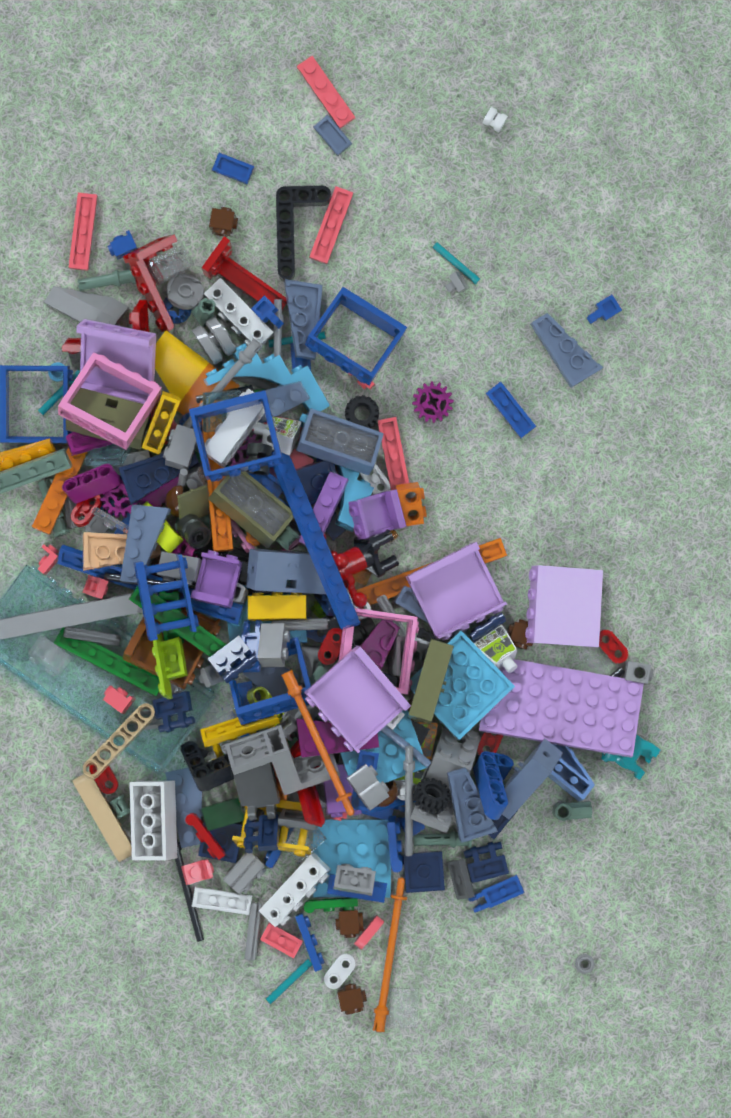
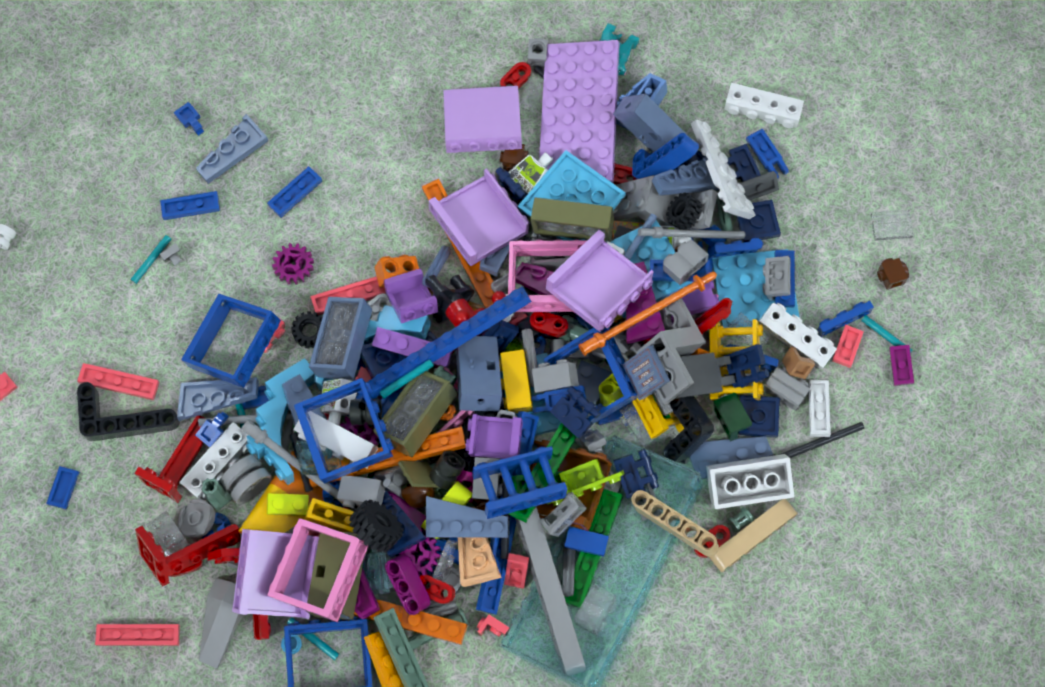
camera: 90 degrees left, 15 degrees down
sand green pin [78,270,136,291] -> none
coral brick [103,685,136,714] -> none
blue brick [107,230,138,260] -> none
coral bracket [181,859,214,885] -> none
red plate [185,813,226,860] -> none
reddish brown brick [209,207,238,237] -> none
light grey axle [244,903,262,961] -> none
dark grey plate [278,809,318,830] -> none
green plate [304,897,358,913] -> none
sand blue tile [313,115,352,156] -> none
white plate [324,953,355,989] -> none
reddish brown brick [335,908,364,938] -> none
coral beam [354,915,384,950] -> none
orange bar [372,877,408,1032] -> none
sand green piece [552,801,592,821] -> none
light grey plate [575,954,595,974] -> none
none -> blue plate [160,191,220,220]
none -> neon yellow plate [267,493,309,516]
none -> black tyre [349,499,404,553]
none -> teal bar [380,359,434,398]
none -> sand blue axle [422,245,451,287]
none -> light grey hinge [540,492,587,537]
none -> blue tile [564,527,609,557]
none -> sand blue tile [622,345,670,400]
none -> white wing [691,119,755,219]
none -> white brick [724,83,804,128]
none -> medium nougat panel [782,346,815,379]
none -> magenta plate [889,345,914,386]

